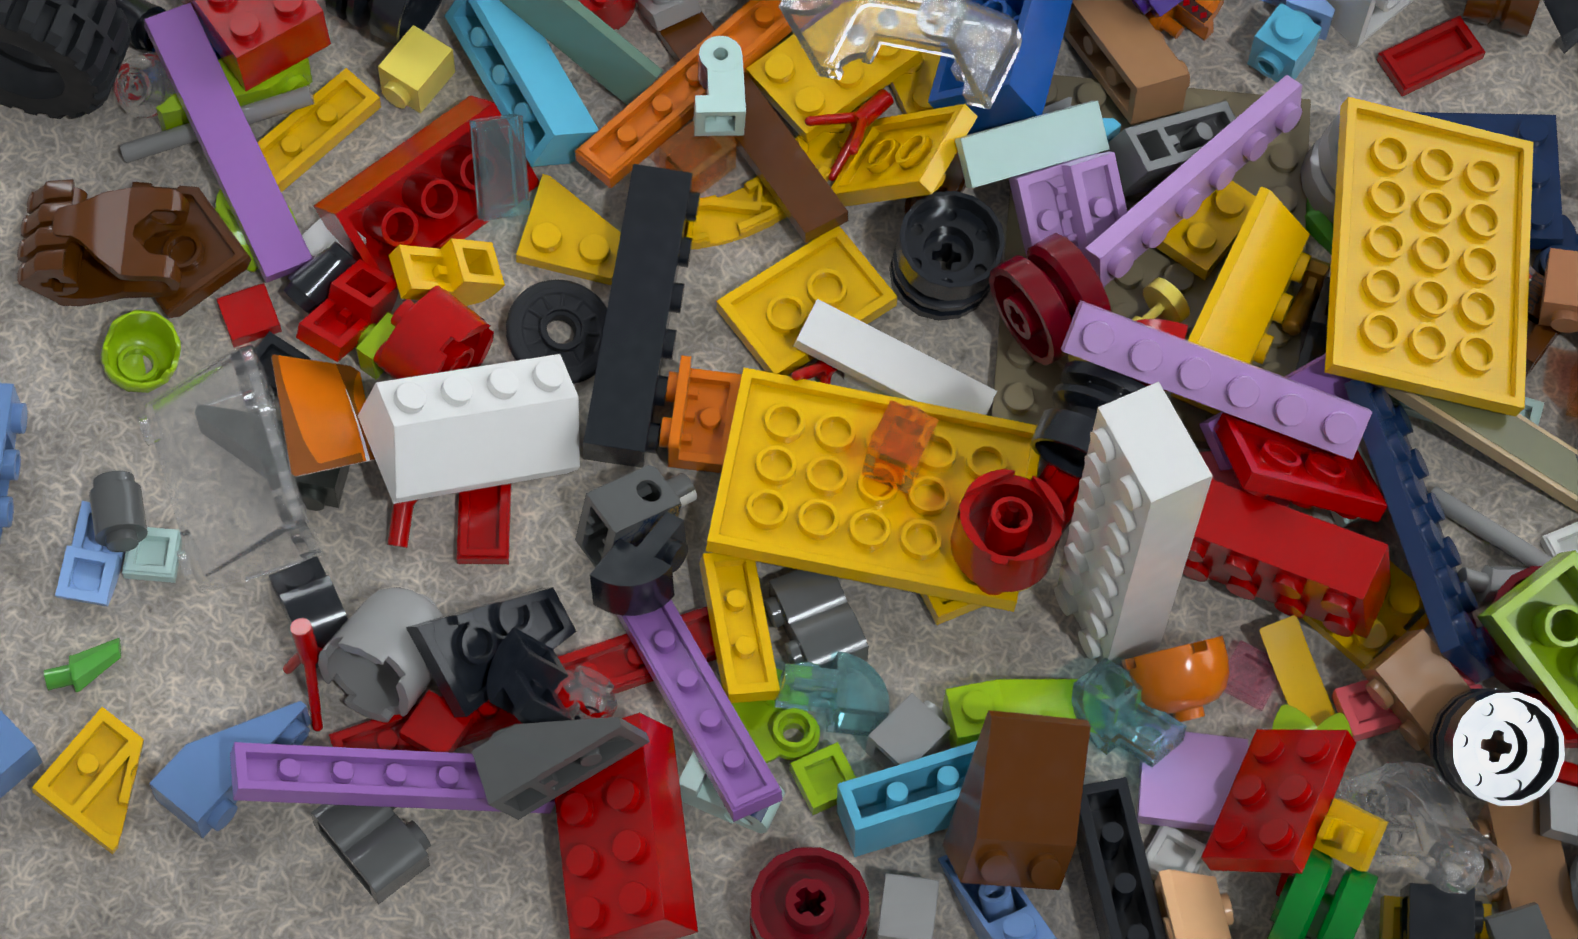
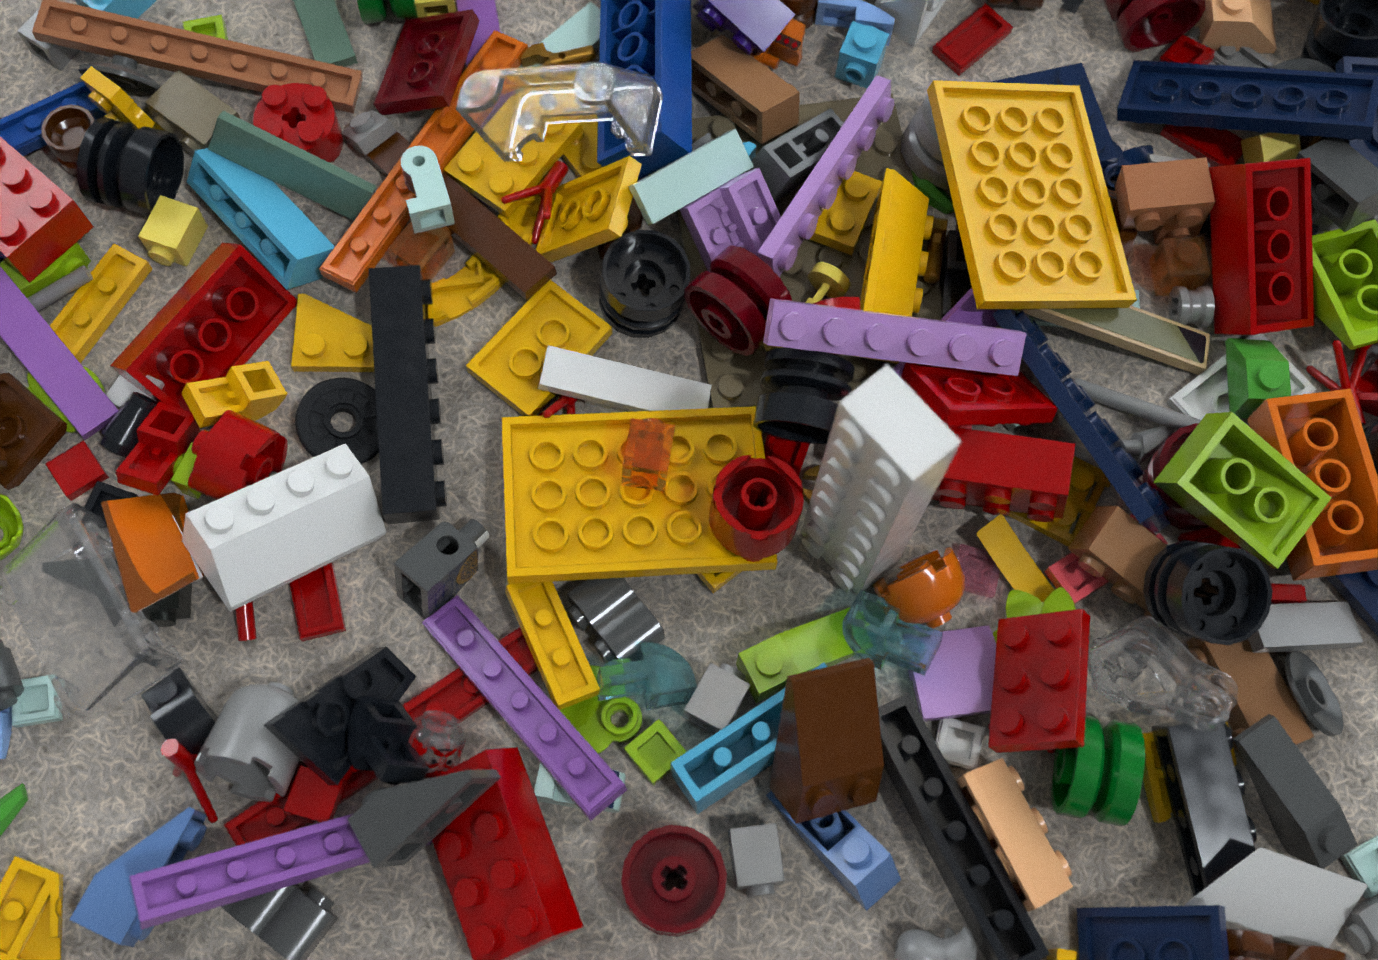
camera: 15 degrees left, 5 degrees up
clear light blue tile [470,114,530,221] -> none
black brick [590,511,688,616] -> none
orange bracket [659,355,742,473] -> none
yellow tile [1313,798,1389,872] -> none

